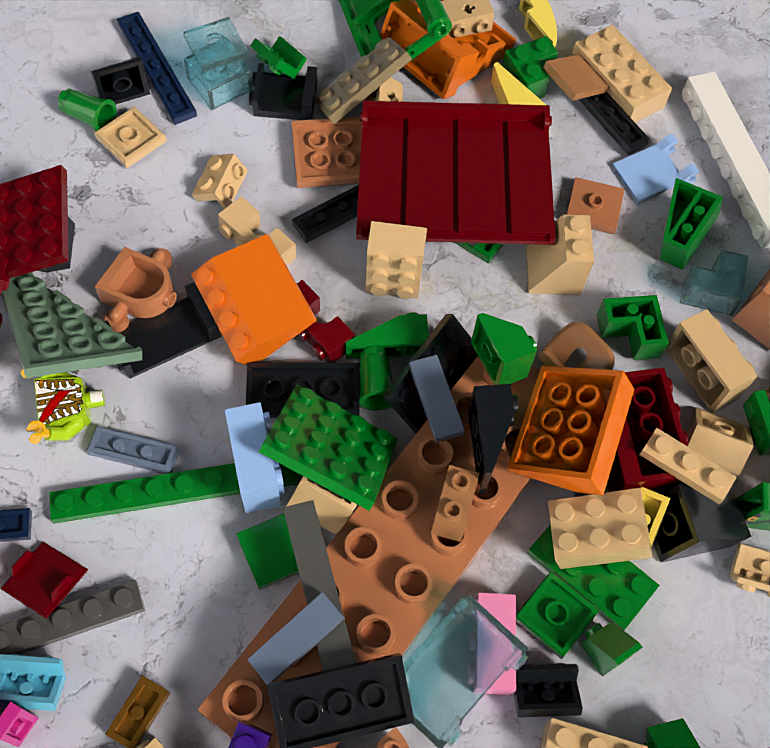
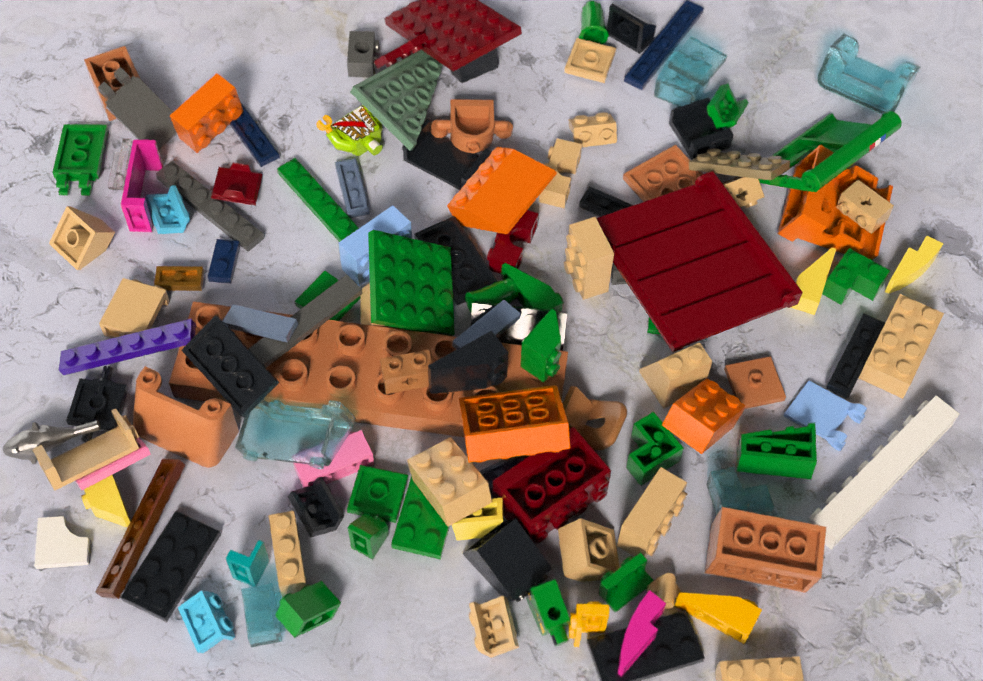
camera: 65 degrees right, 5 degrees down
medium nougat tile [543,54,609,101] -> none
tan plate [639,428,737,504] -> none
none -> dark blue plate [208,239,240,284]
none -> orange brick [662,378,746,454]

